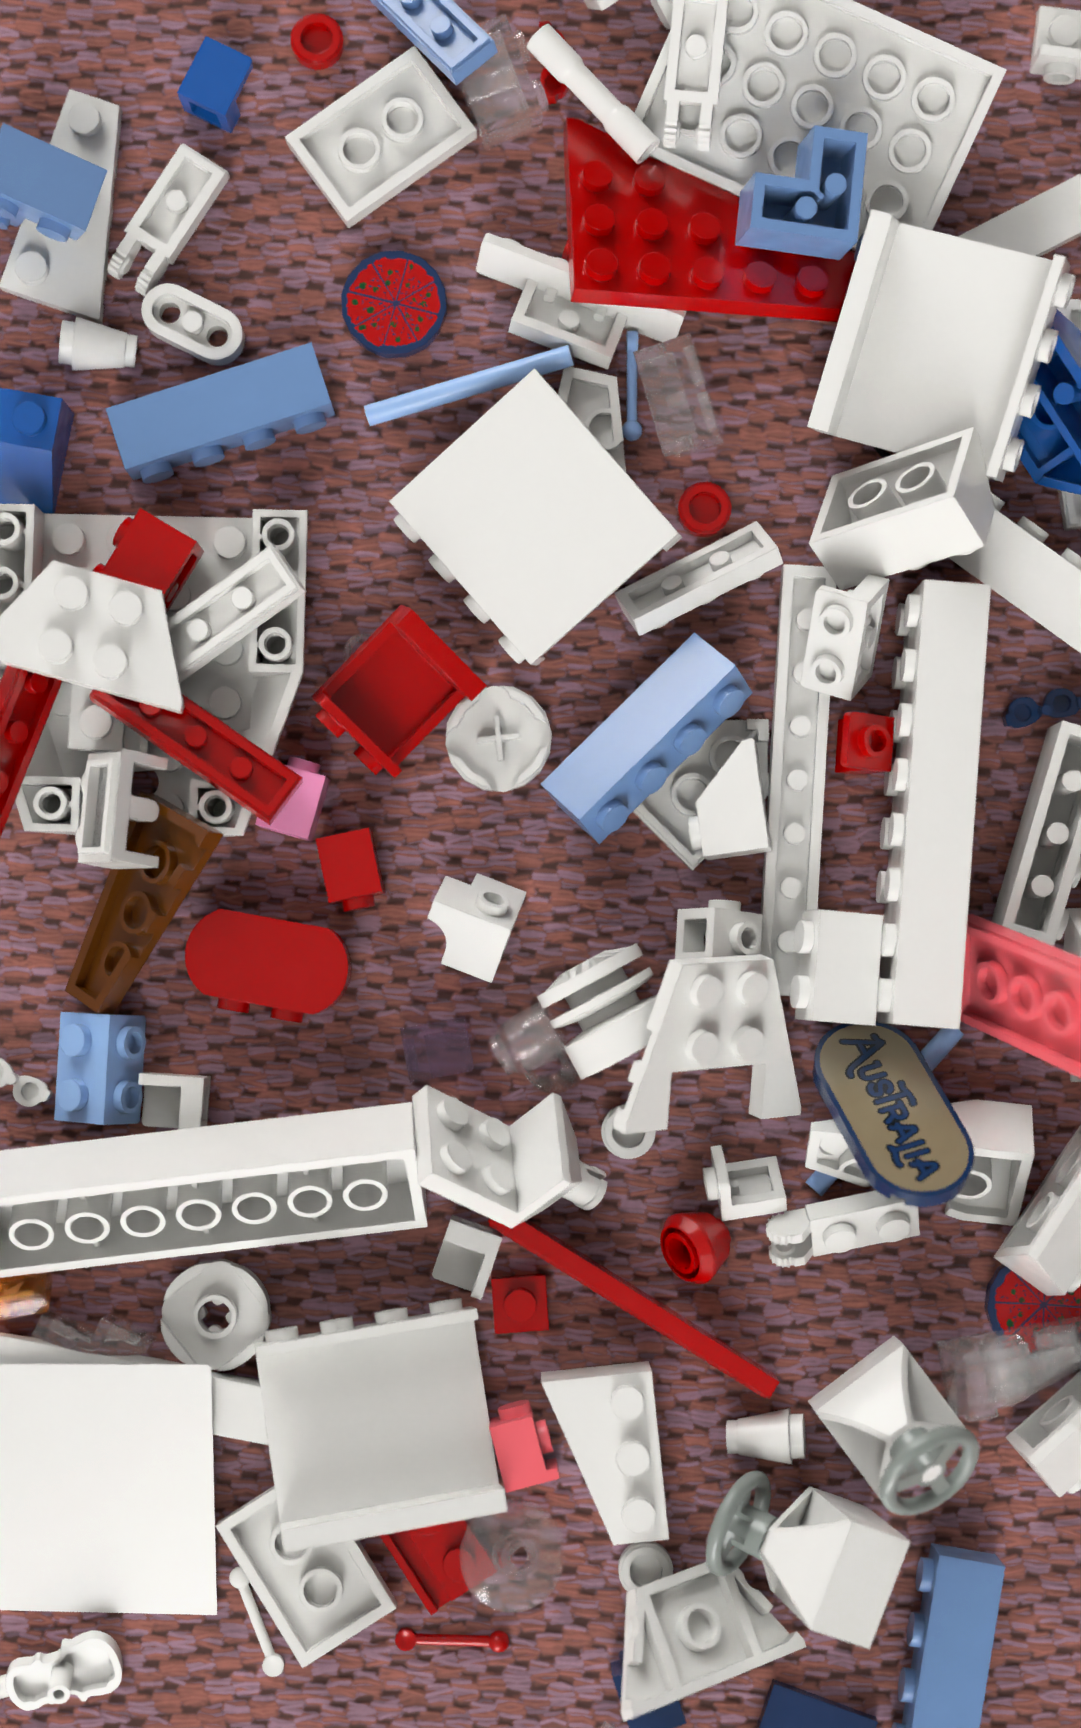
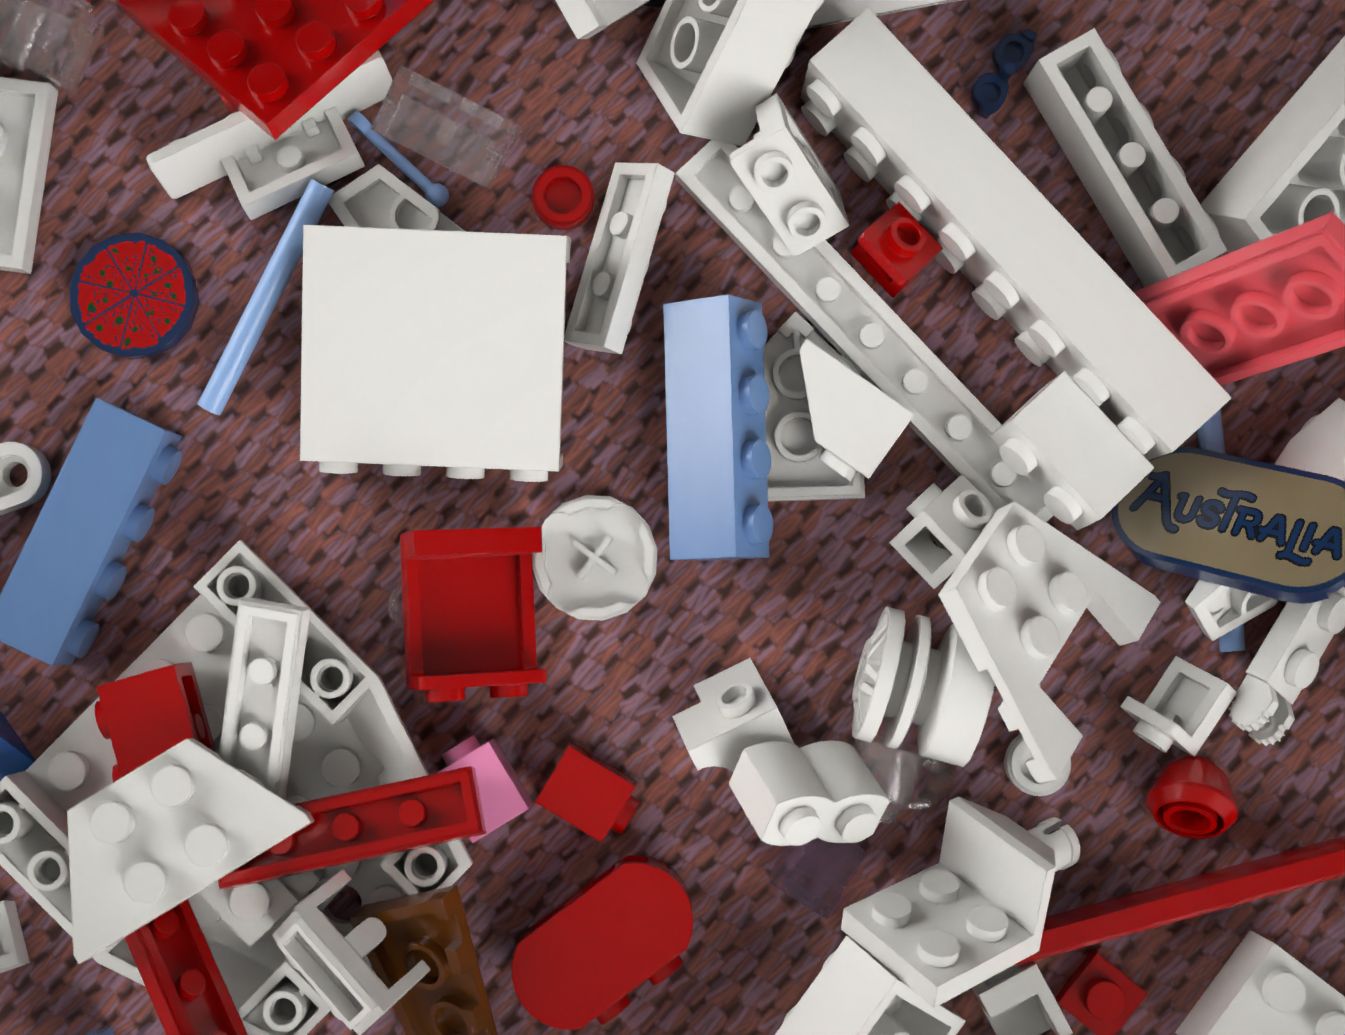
camera: 45 degrees left, 0 degrees up
none -> white brick [729,740,890,846]

